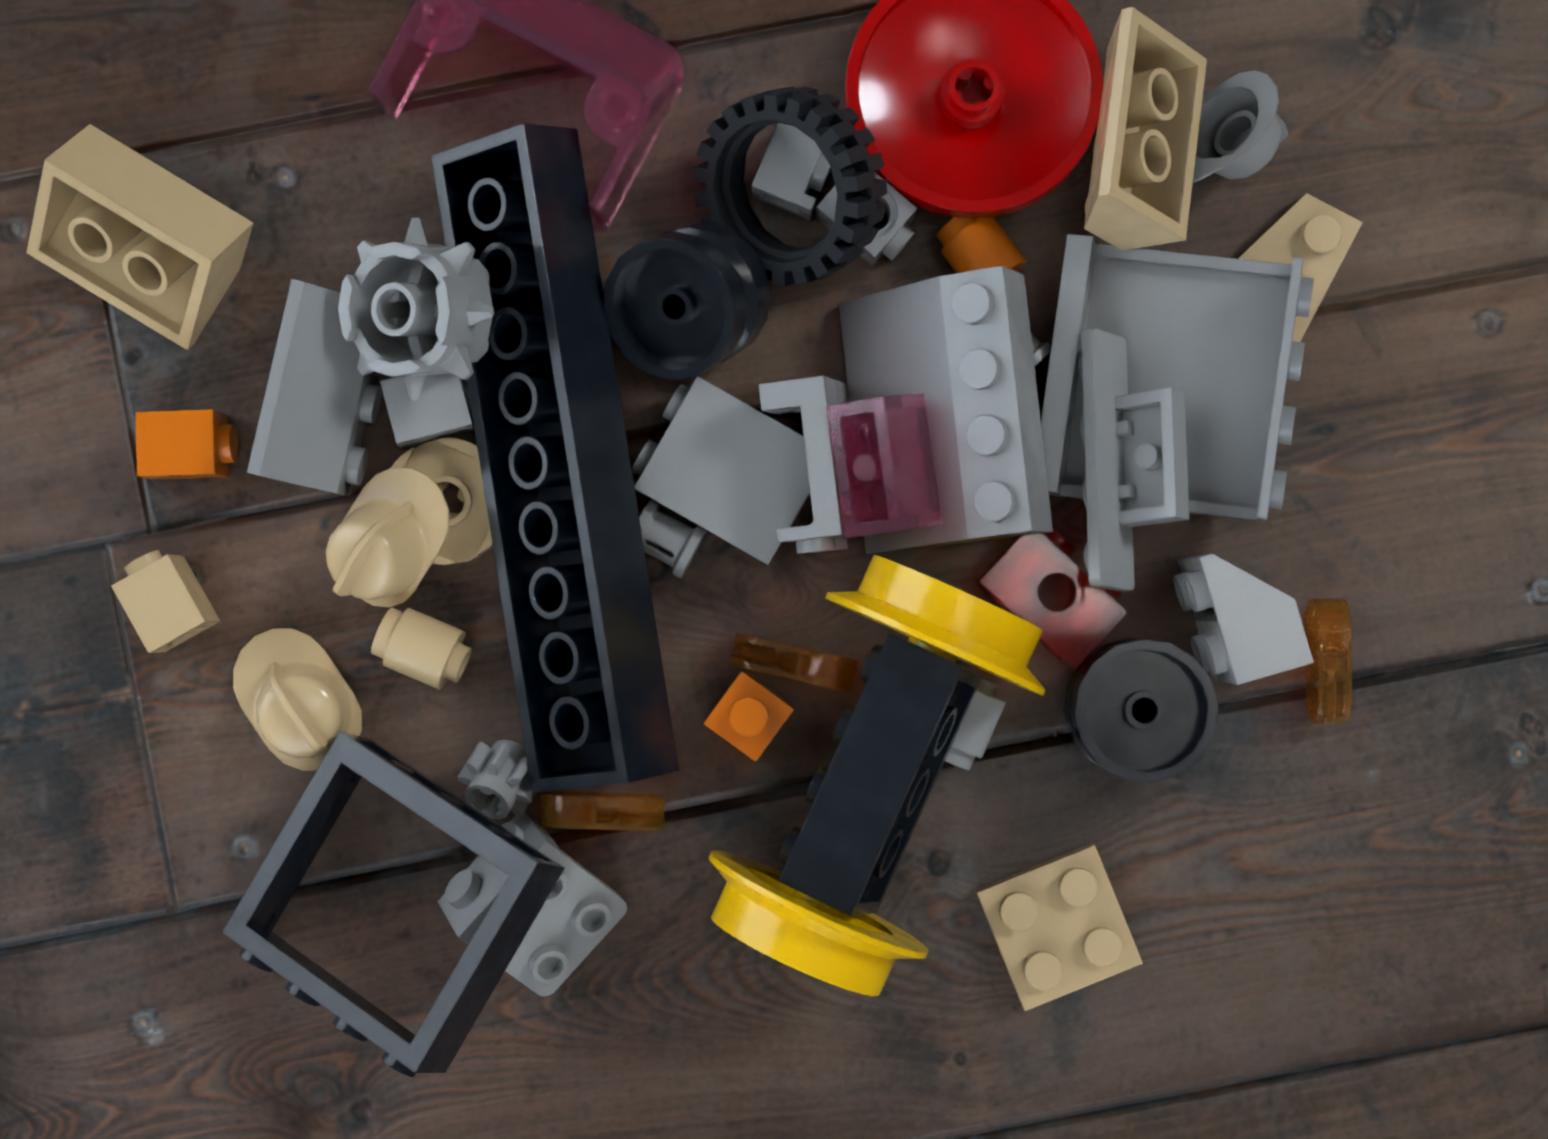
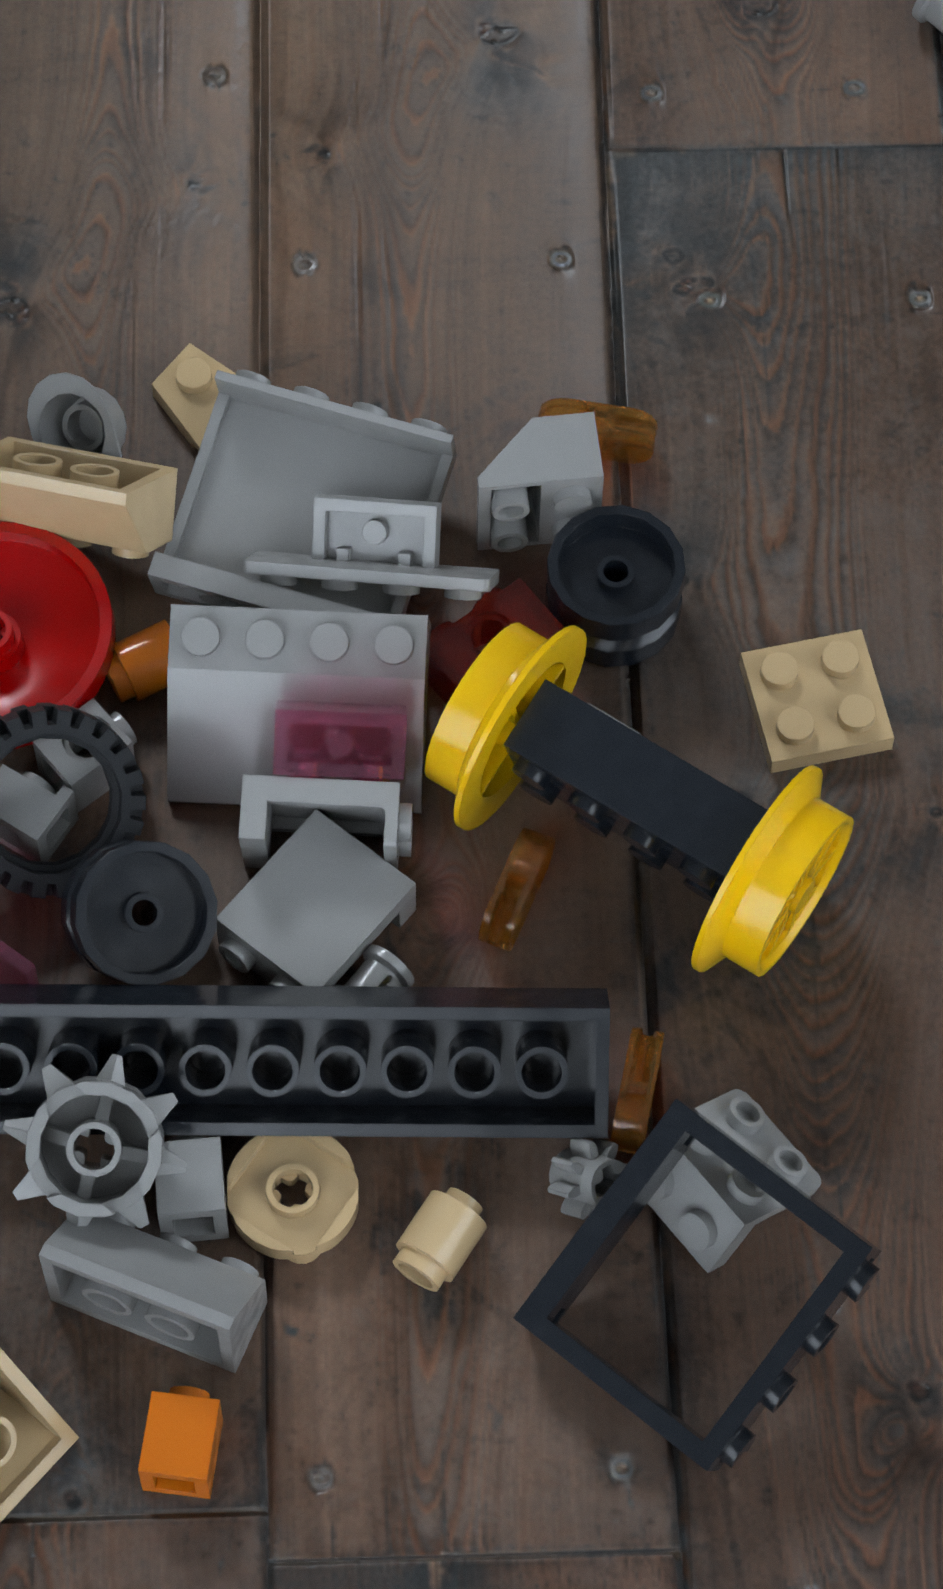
camera: 85 degrees left, 25 degrees down
tan brick [111,550,220,653] -> none
tan piece [233,628,362,771] -> none
tan piece [326,467,449,608] -> none
orange brick [703,669,794,762] -> none

